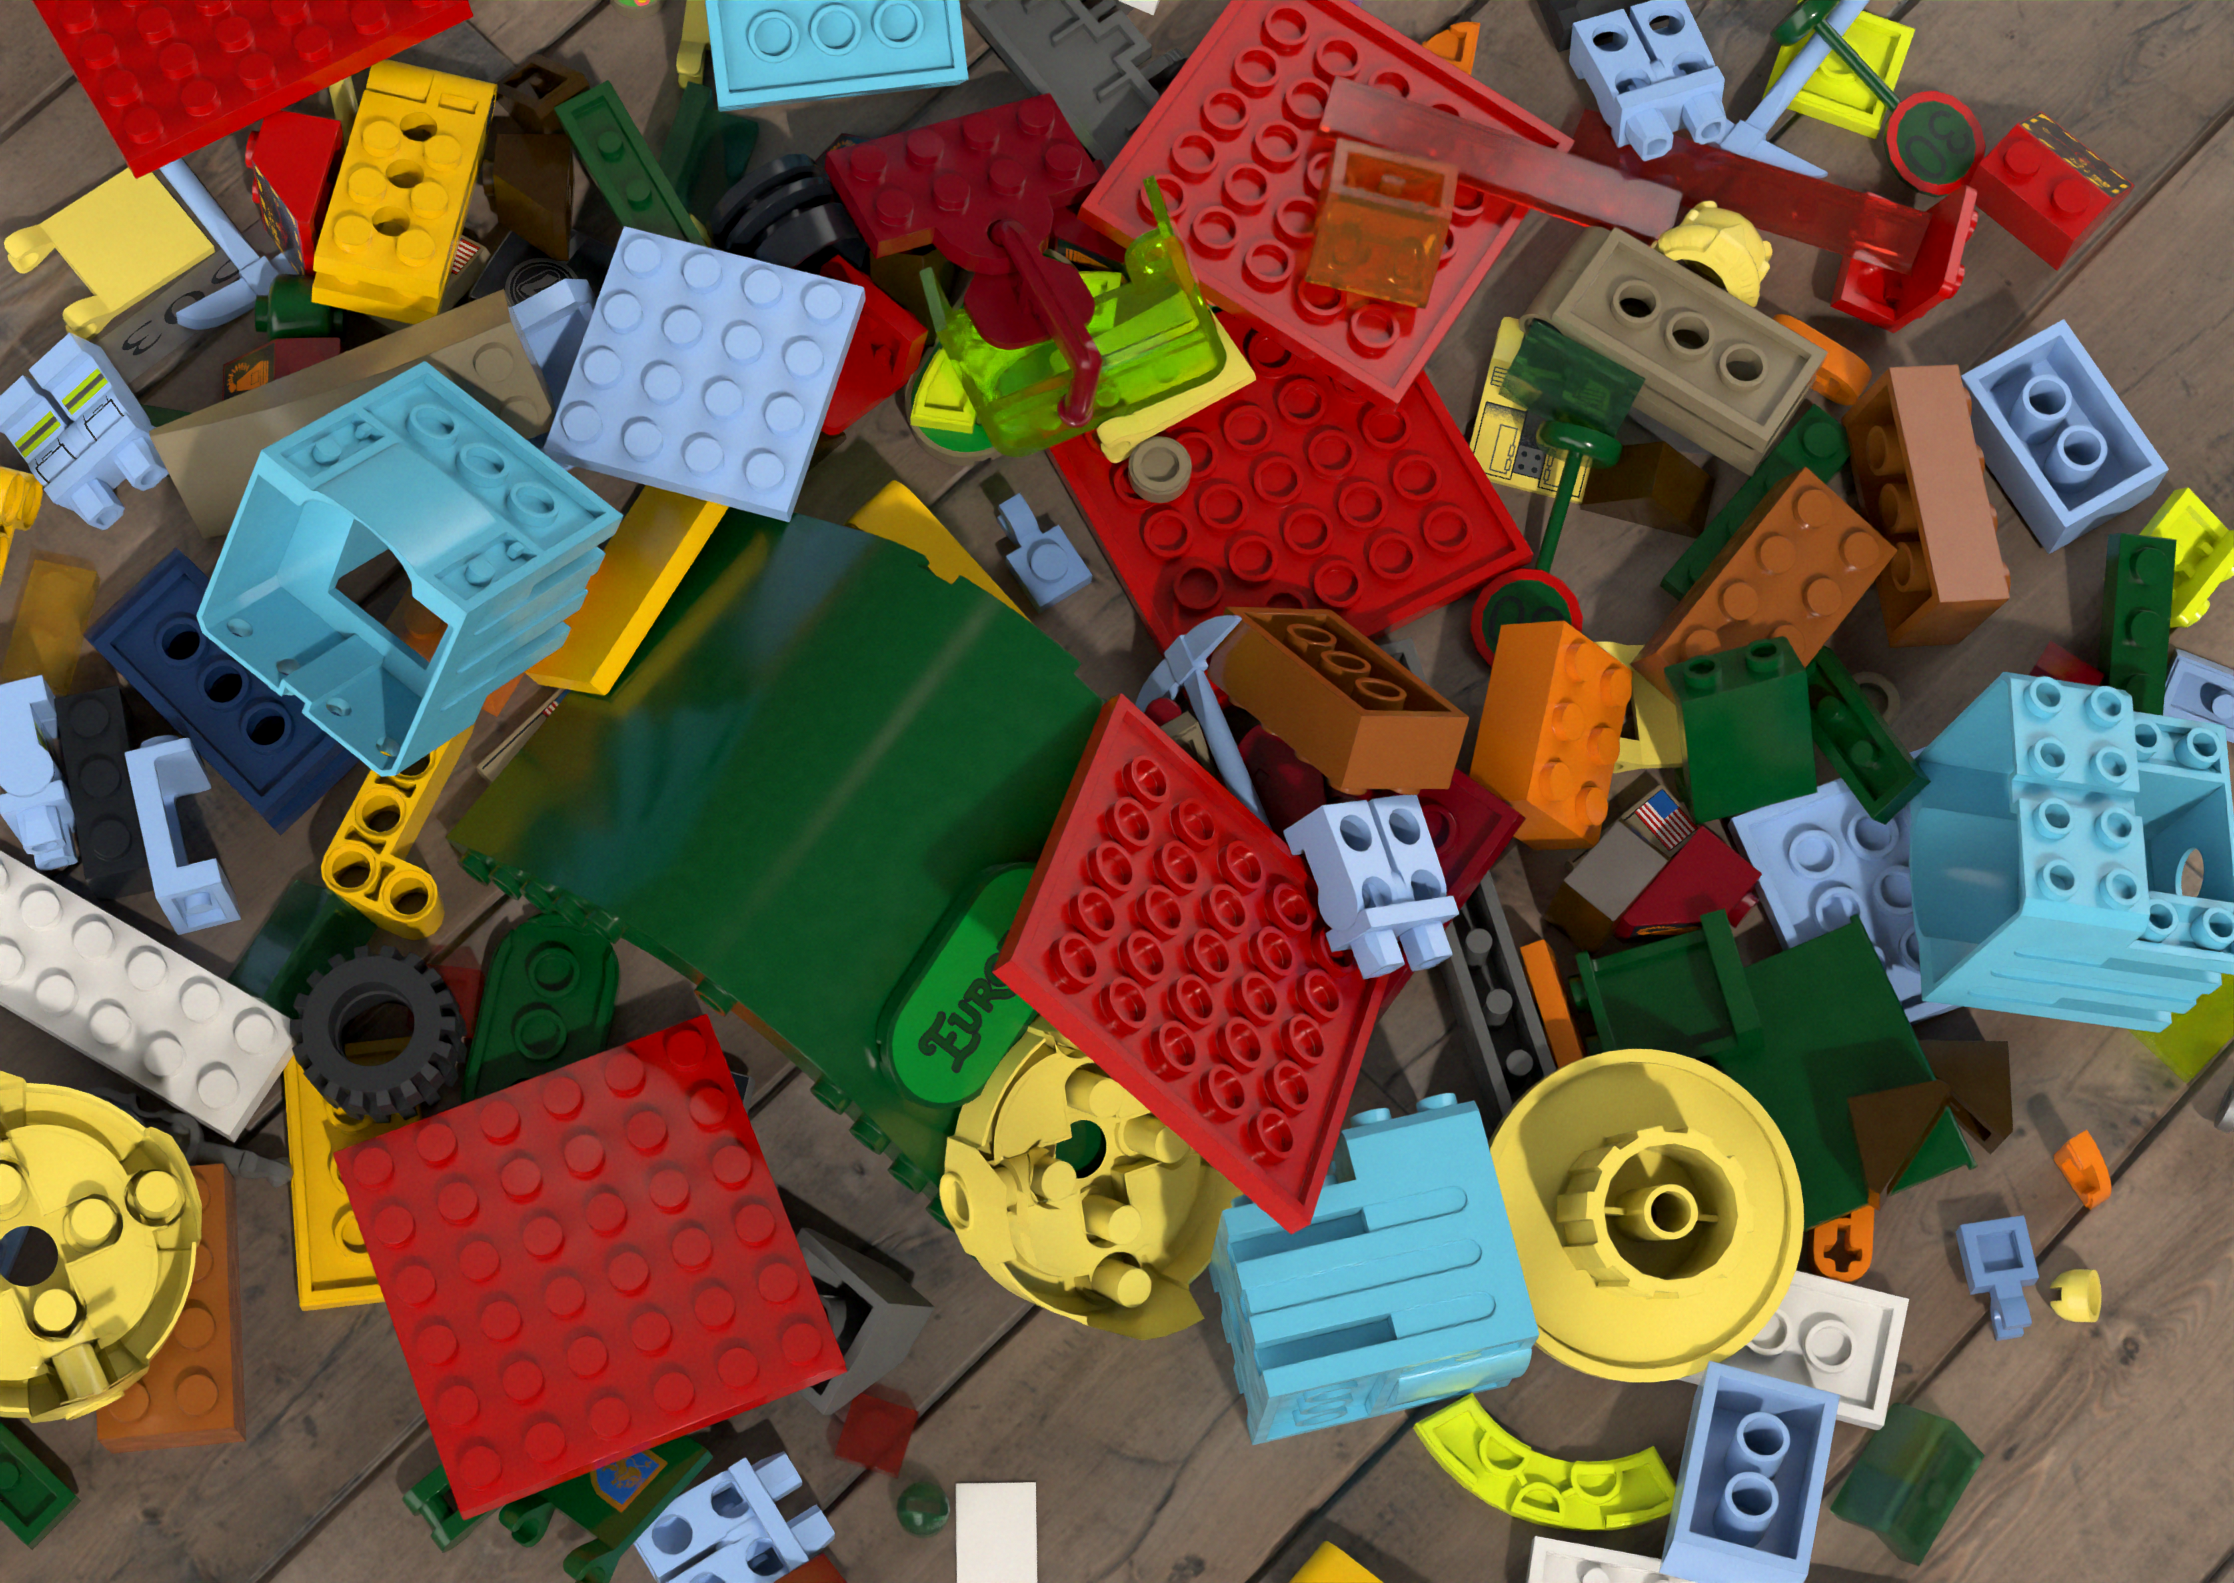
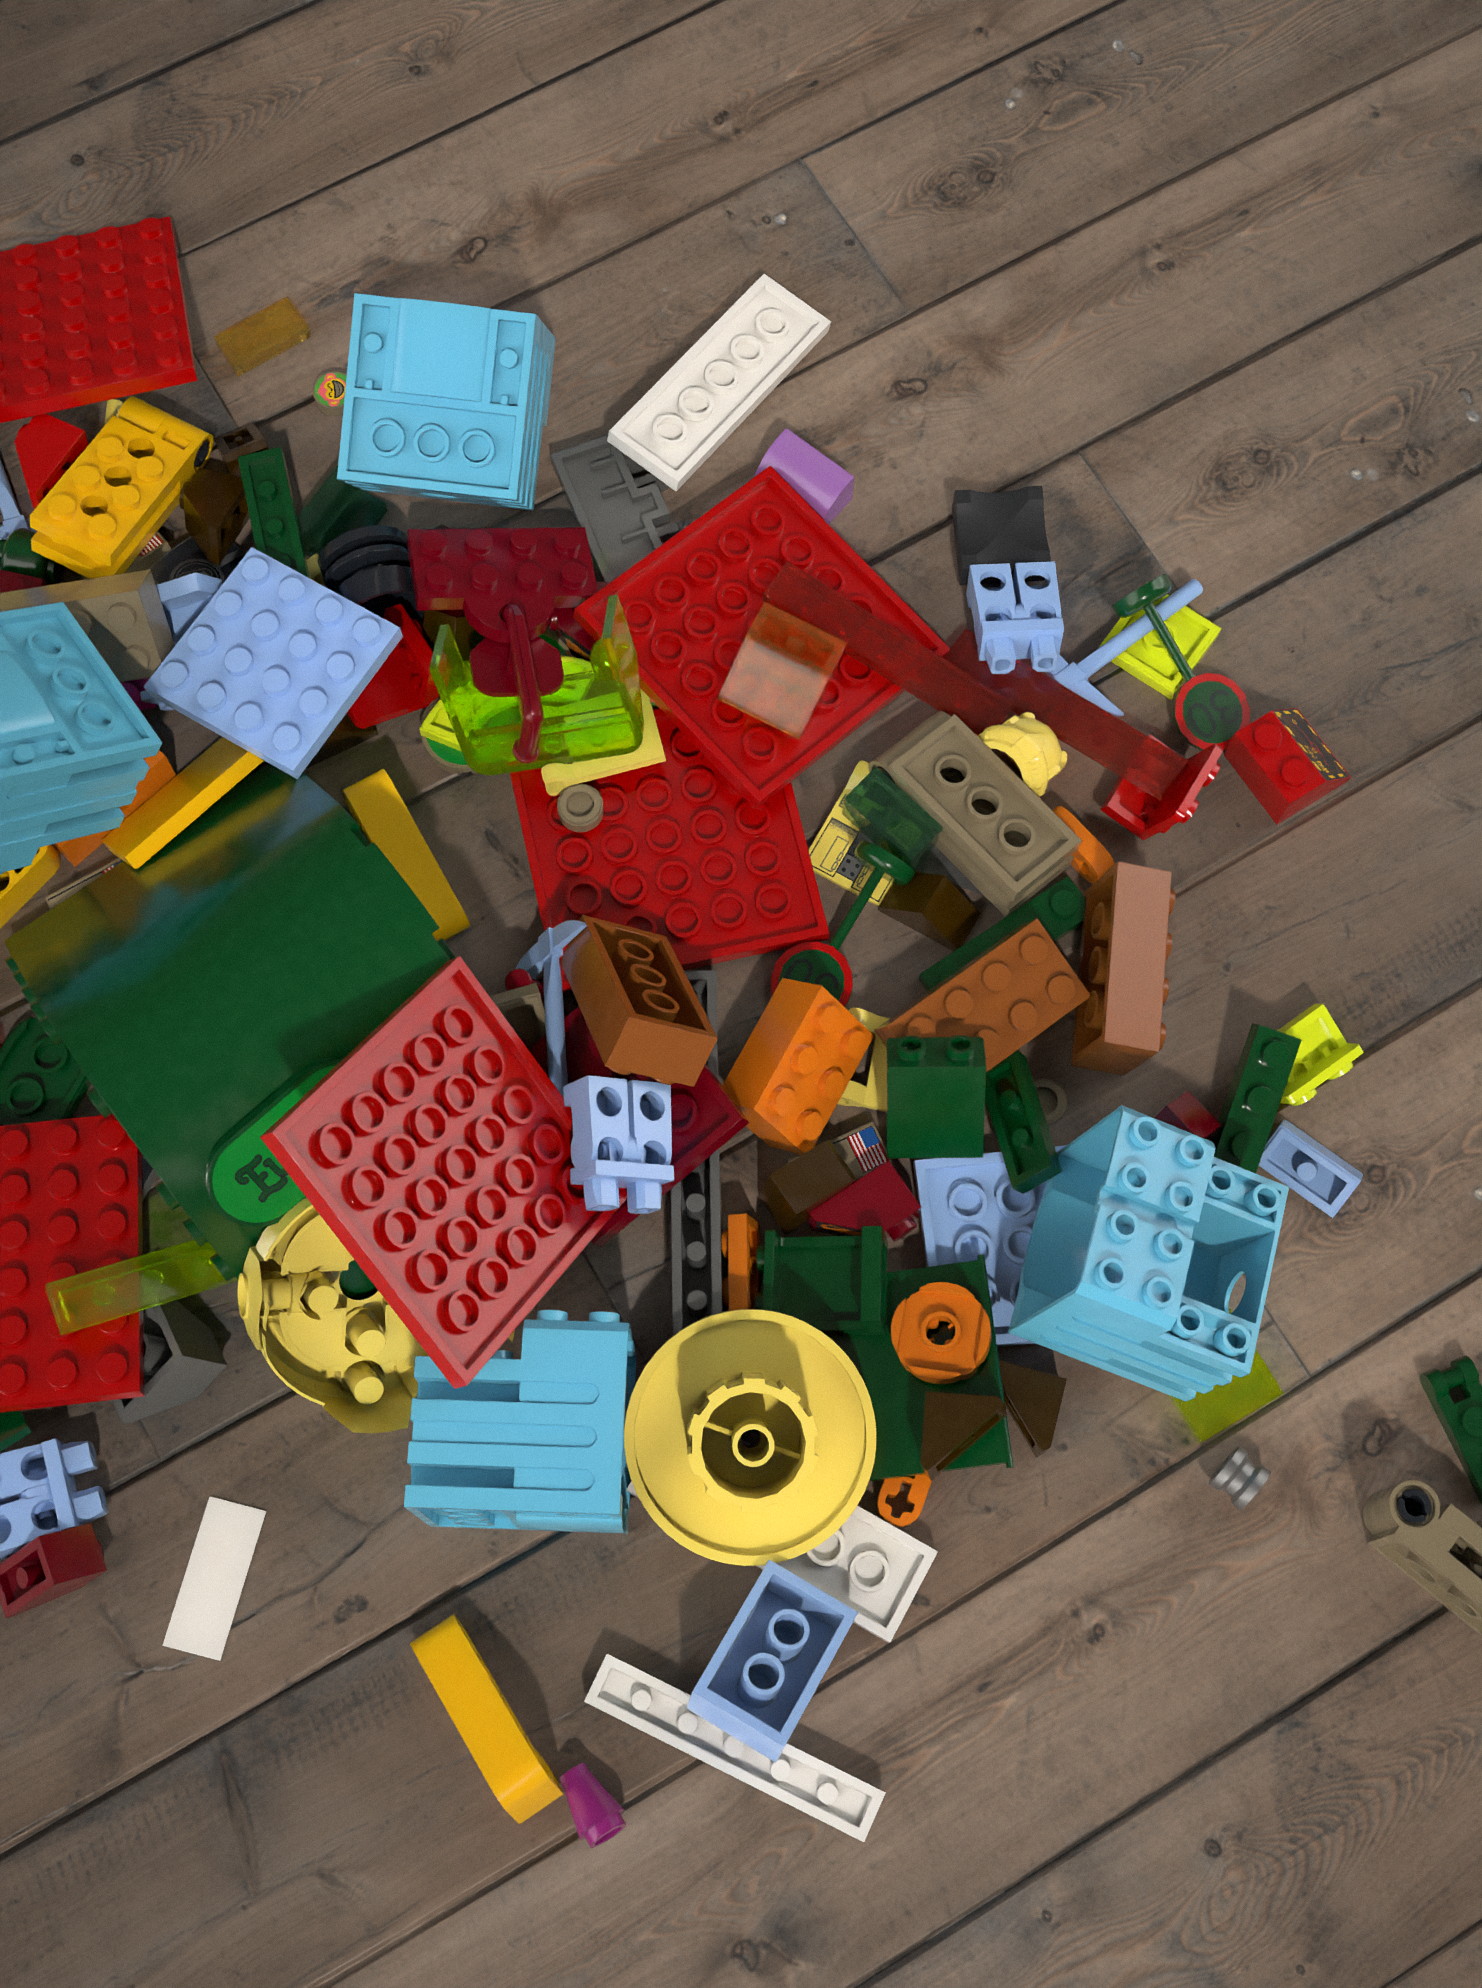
camera: 20 degrees right, 0 degrees up
clear red plate [834,1393,919,1479] -> none
clear green hinge [896,1482,950,1538] -> none
medium blue plate [997,493,1093,614] -> none
neon yellow tile [1413,1393,1676,1532] -> none
orange tile [1421,22,1480,76] -> none
clear green panel [1830,1402,1985,1567] -> none
medium blue plate [1955,1215,2039,1341] -> none
light blue brick [1961,319,2169,555] -> none
light yellow hinge [2050,1269,2101,1322] -> none
orange tile [2053,1129,2112,1210] -> none
none -> clear neon green tile [45,1240,238,1335]
none -> orange plate [891,1282,992,1384]

